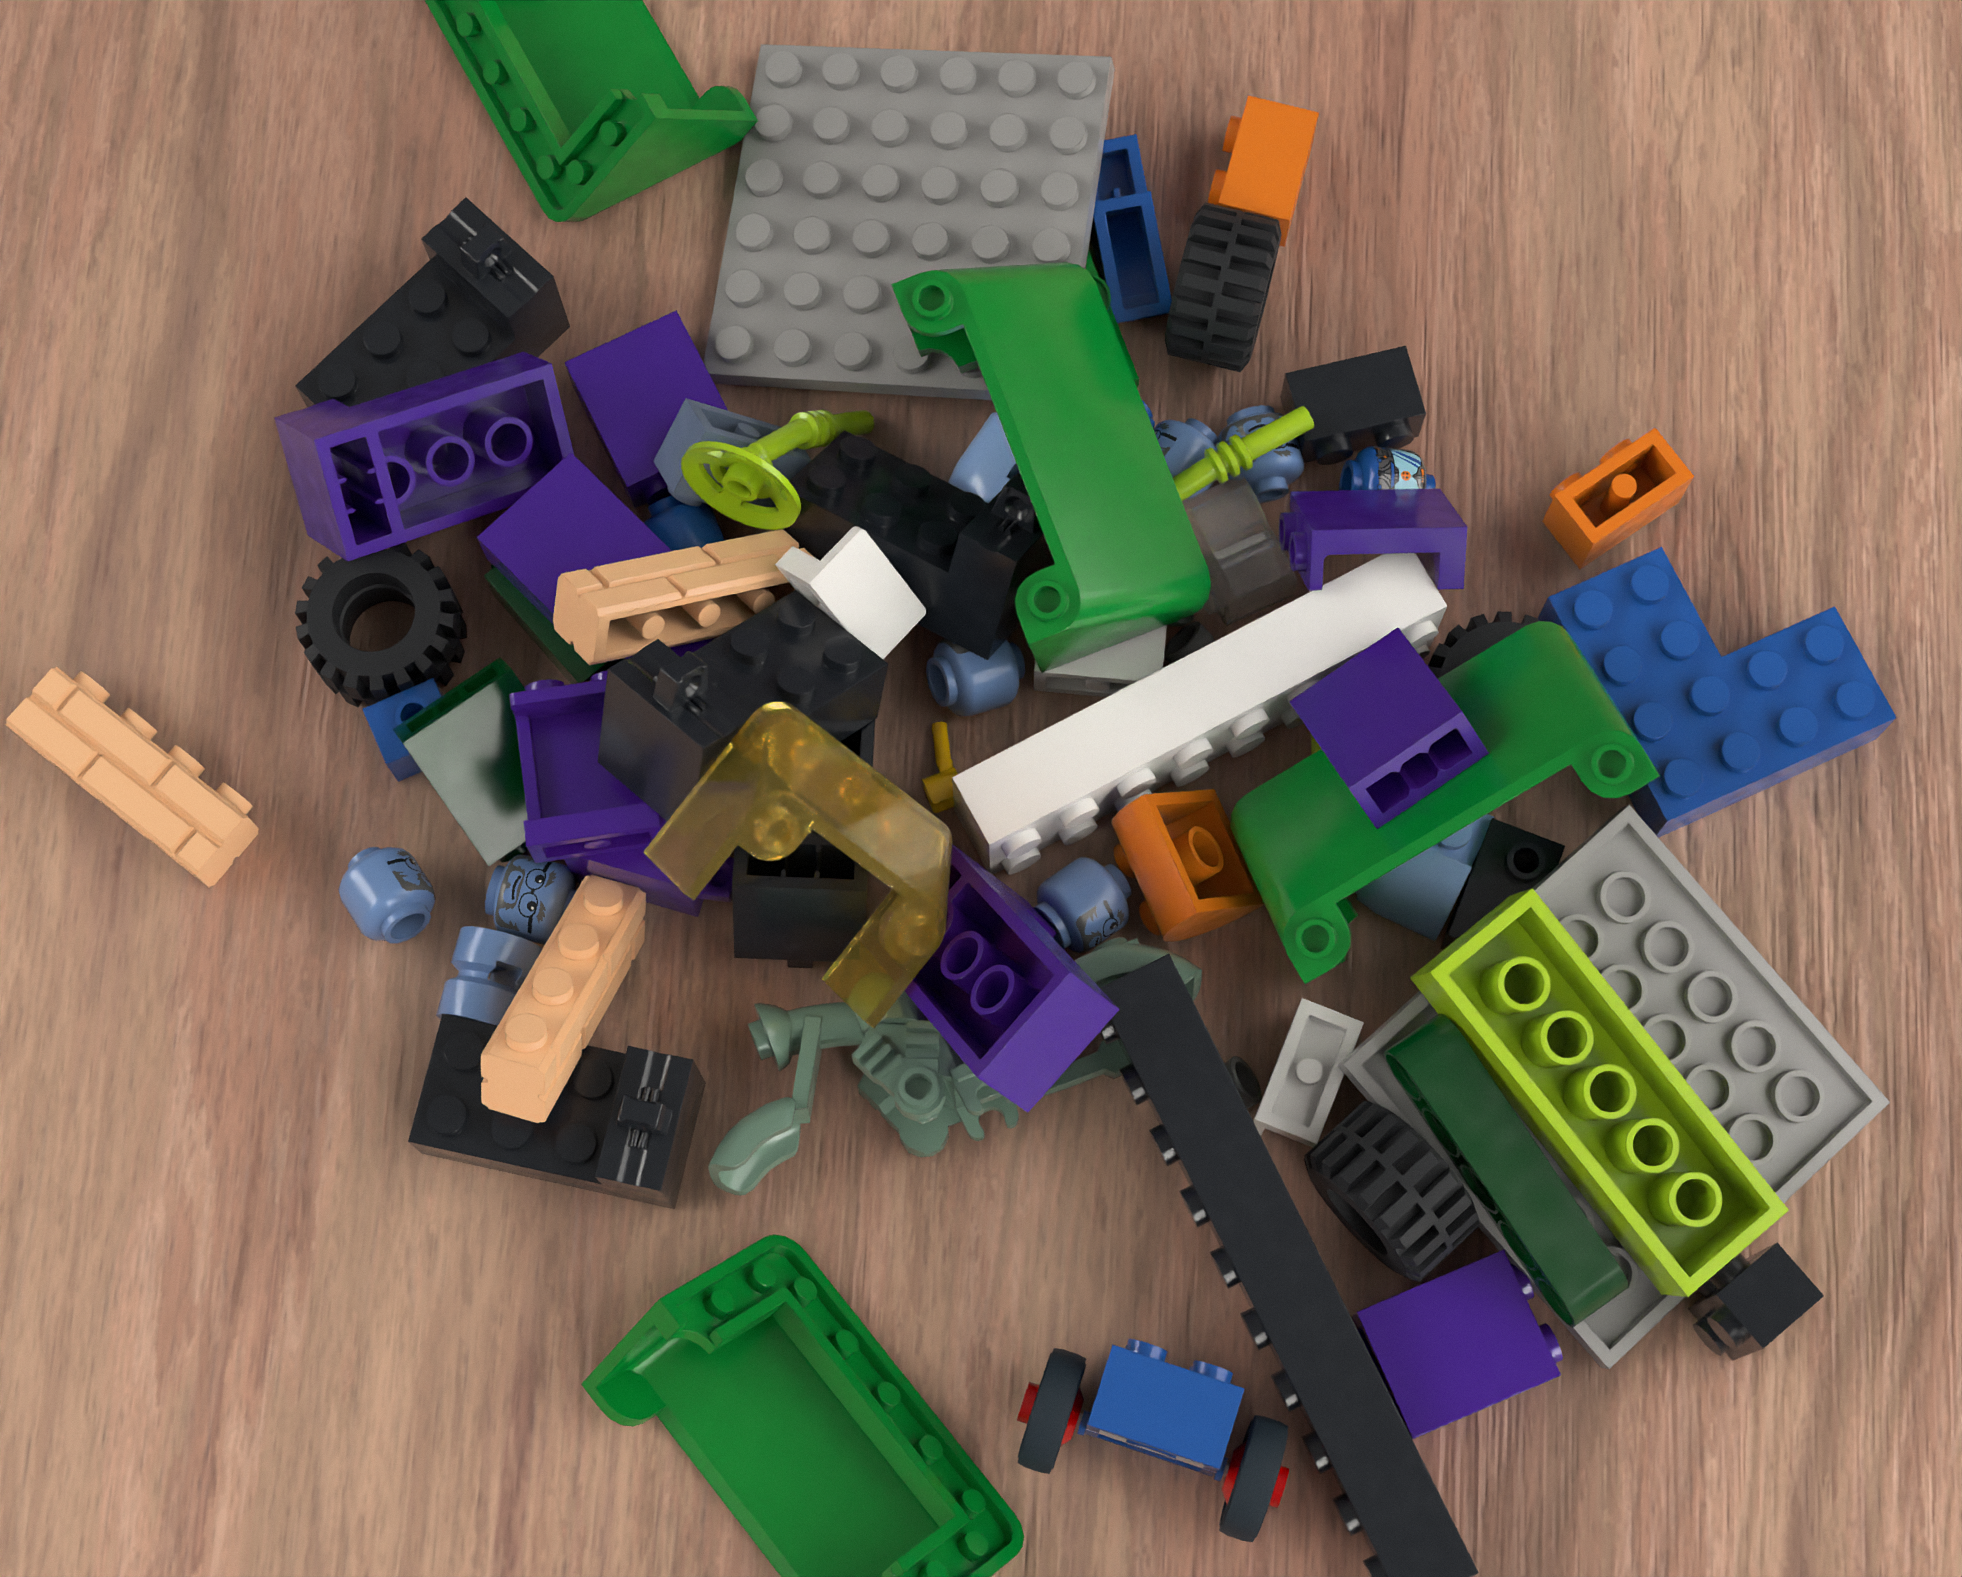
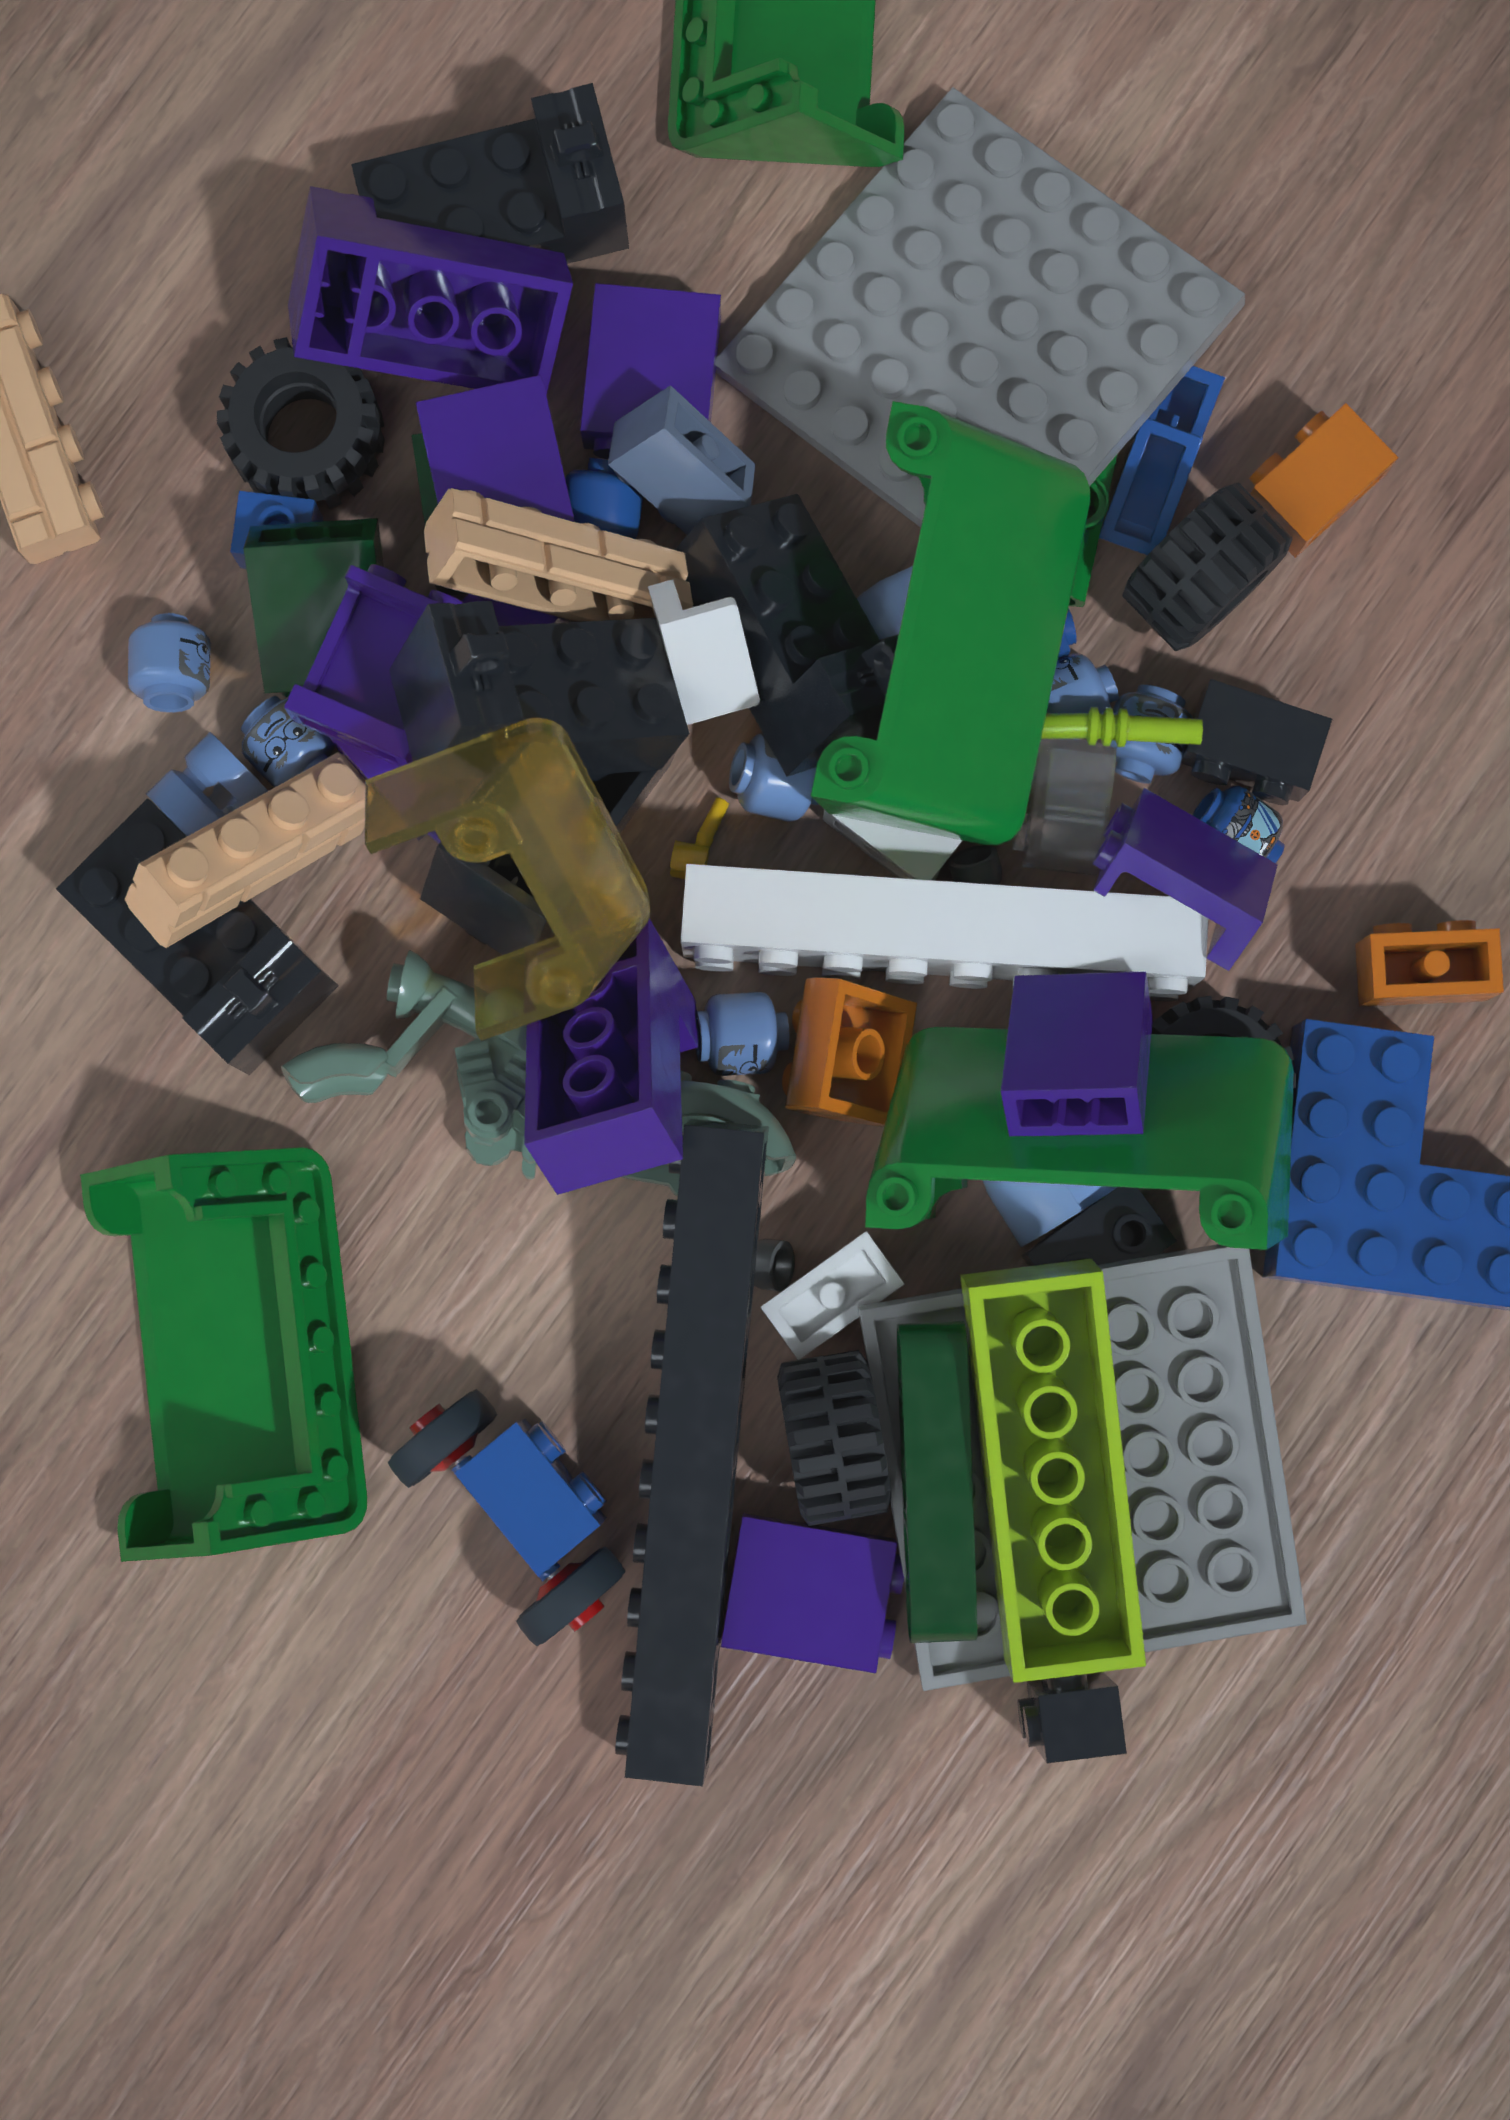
camera: 30 degrees right, 10 degrees up
lime dish [681,409,874,530] -> none

